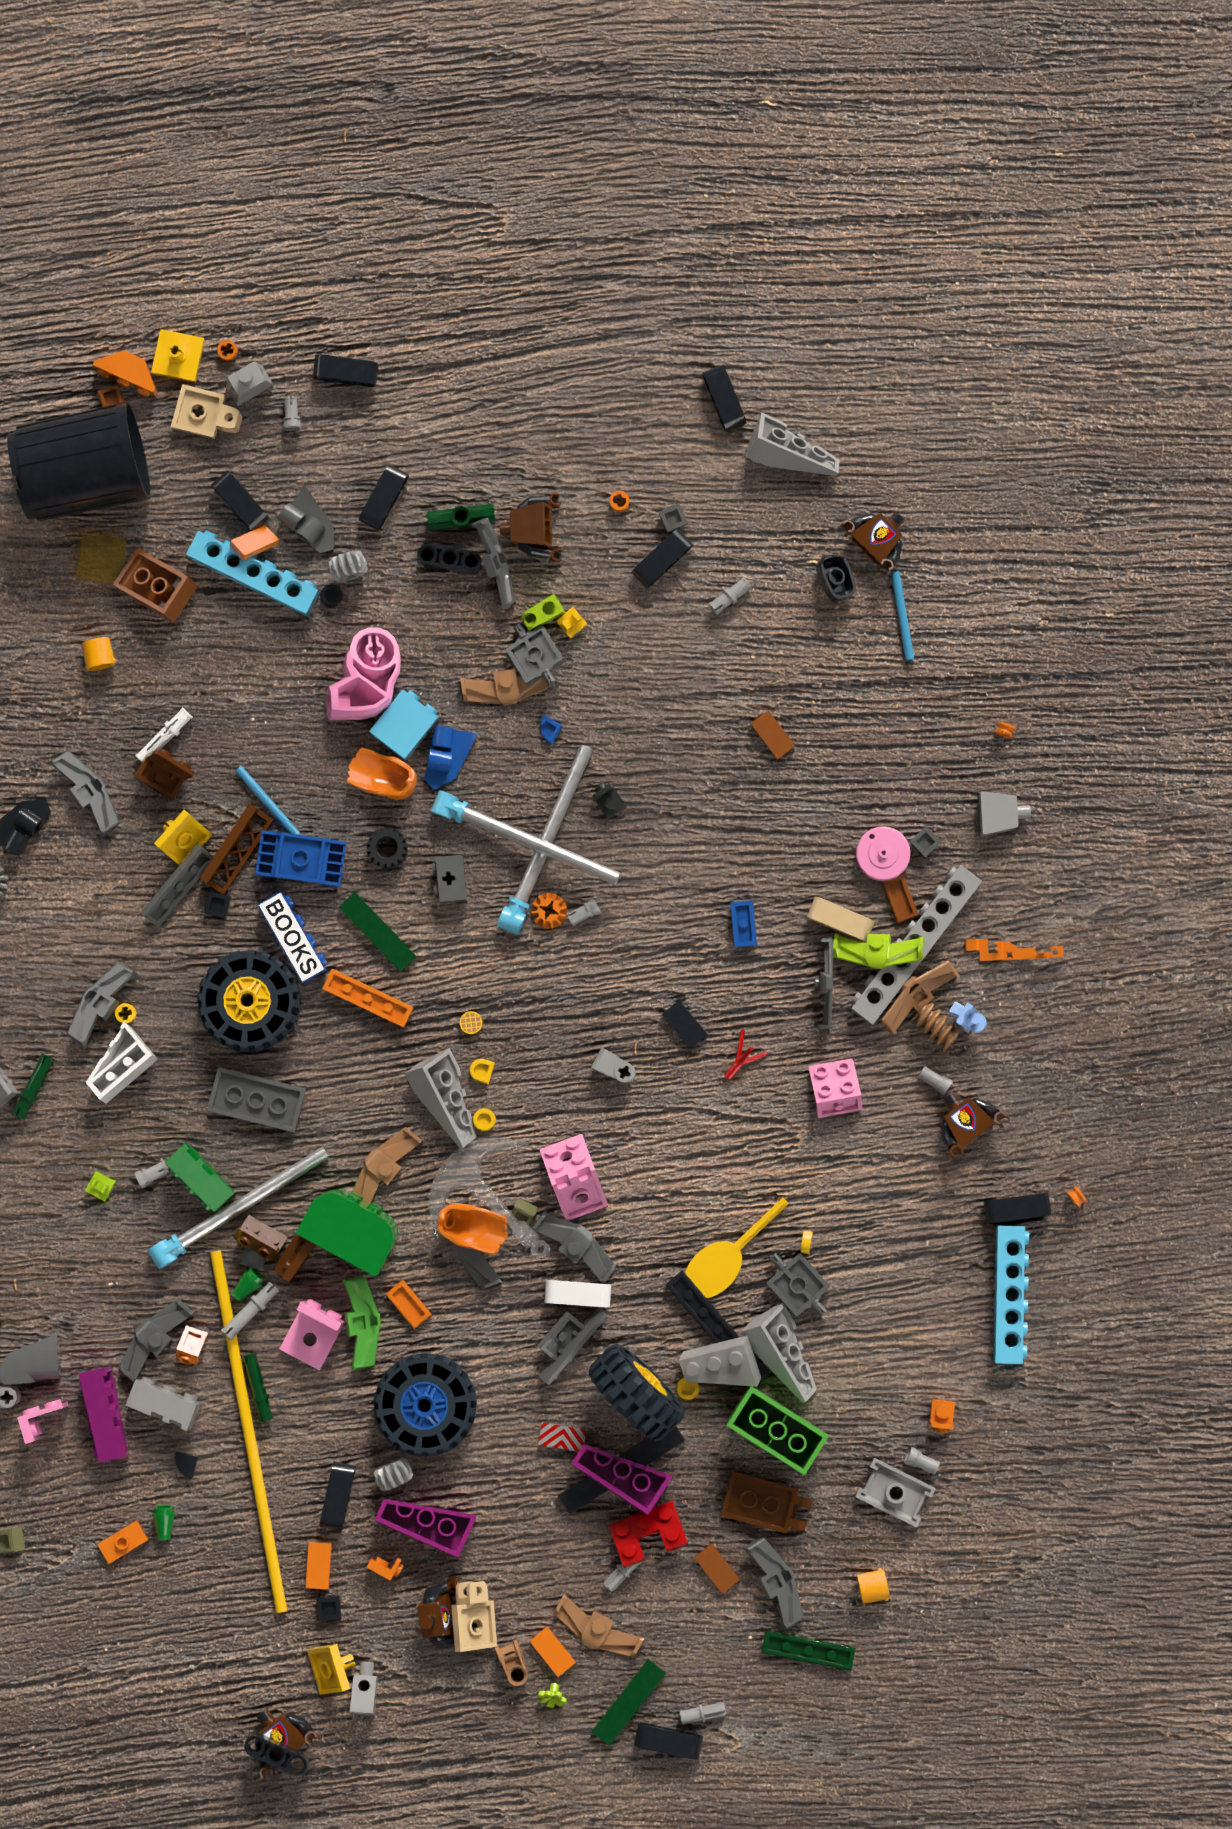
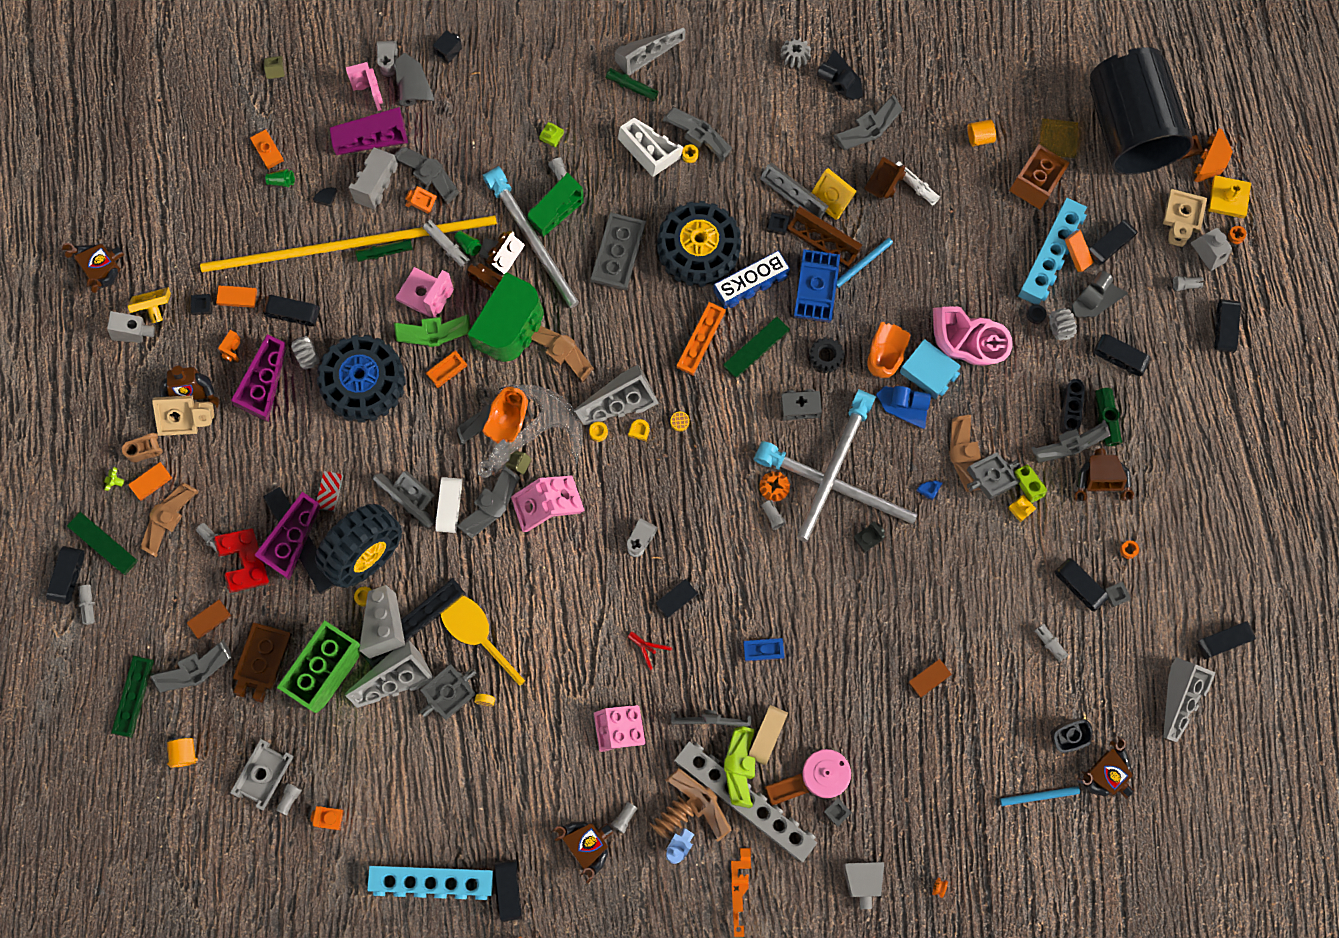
camera: 85 degrees right, 10 degrees down
black beam [244,1733,309,1776] -> none

